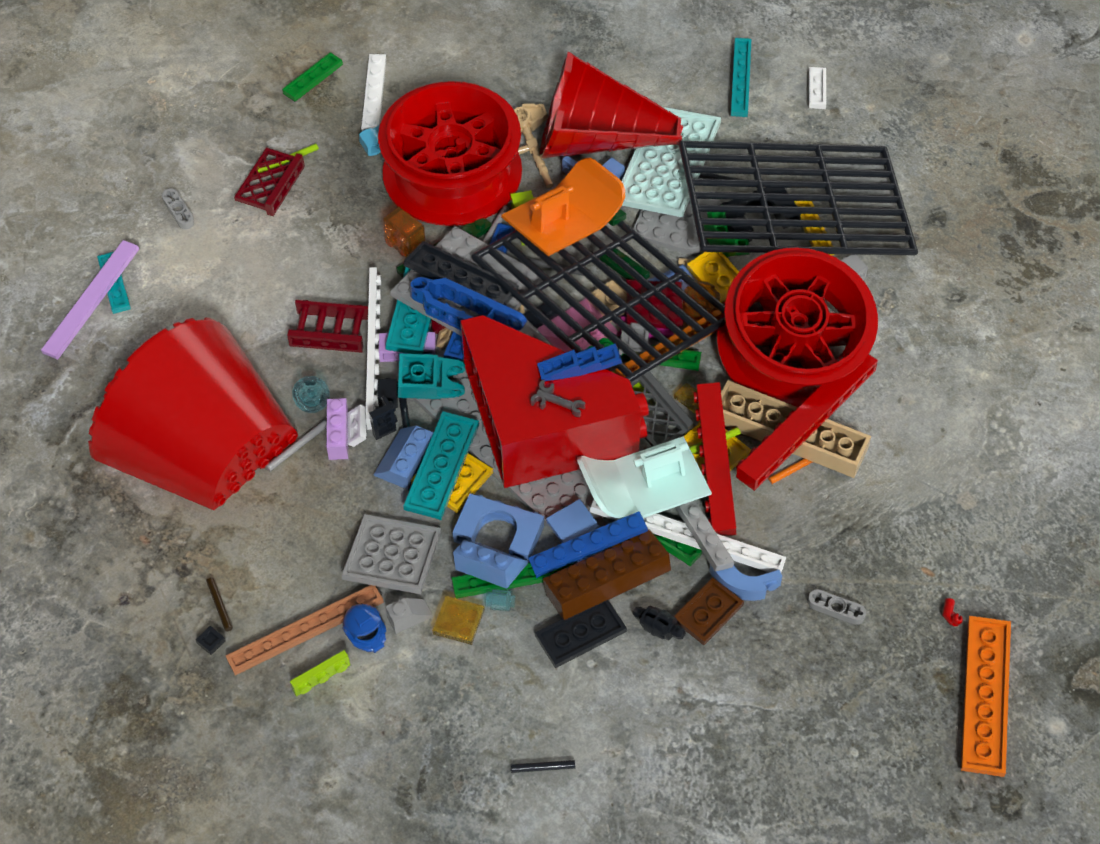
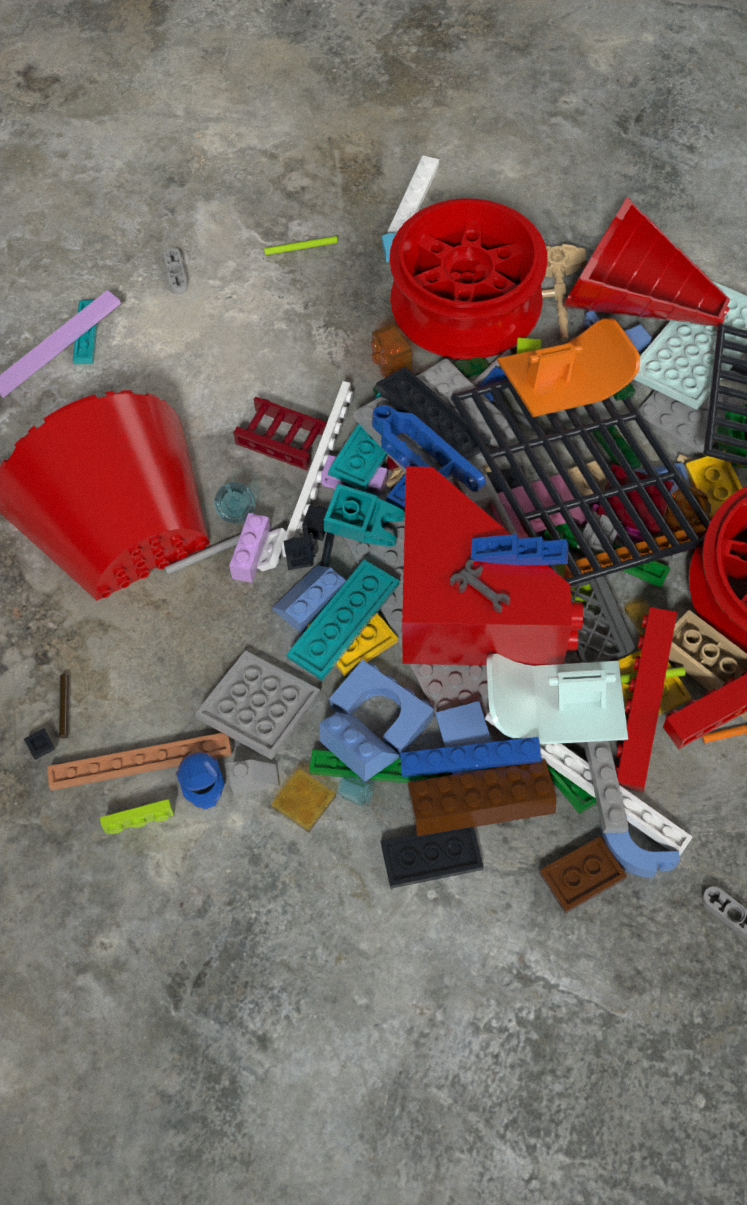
camera: 20 degrees right, 5 degrees up
dark red fence [234,147,305,217] -> none
green plate [282,52,343,102] -> none
black bar [511,760,575,773] -> none
black piece [633,606,686,641] -> none

